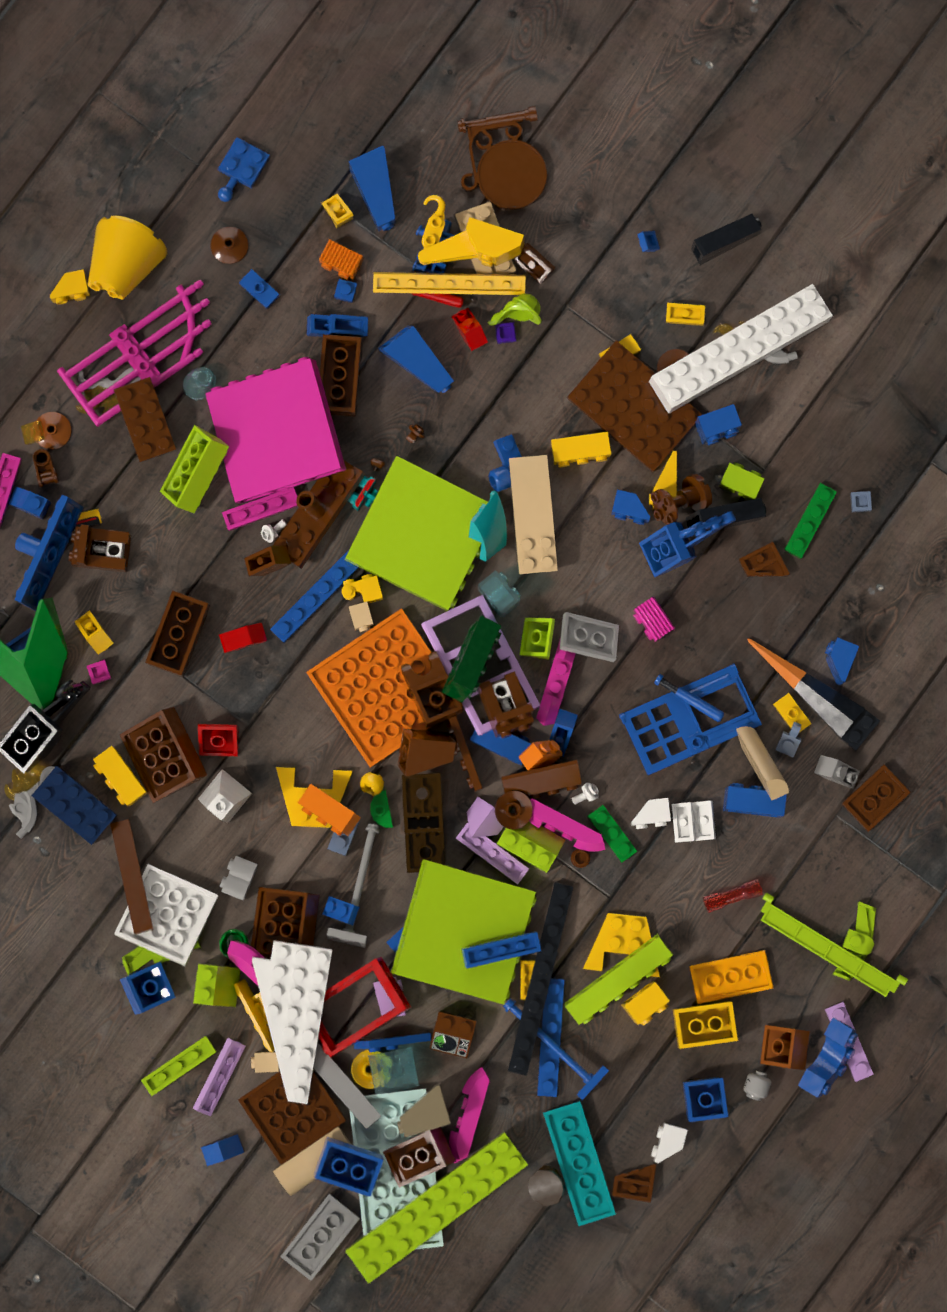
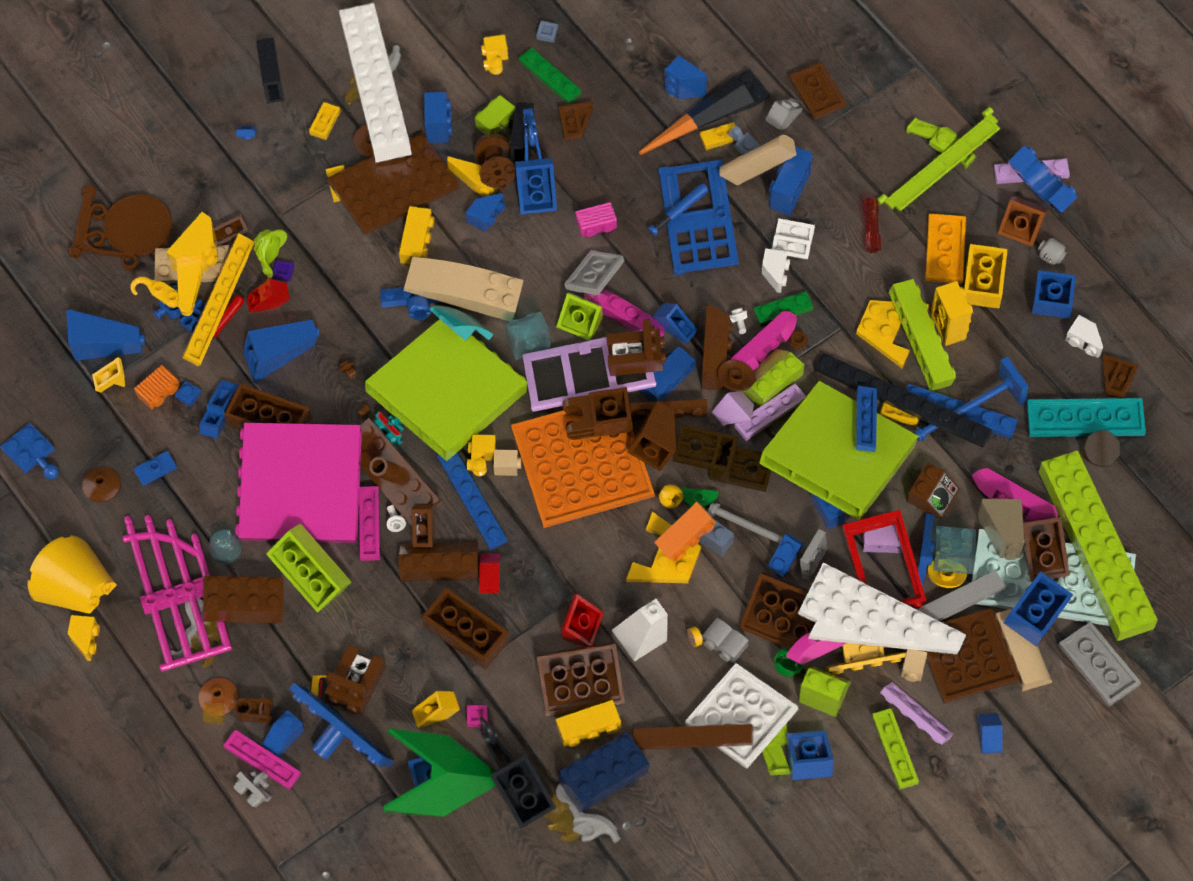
camera: 70 degrees left, 20 degrees down
dark green brick [442,615,502,702] -> none
orange brick [519,740,562,770] -> none
none -> reddish brown slope [399,542,479,582]
none -> yellow brick [481,35,508,75]
none -> yellow tile [687,626,703,647]

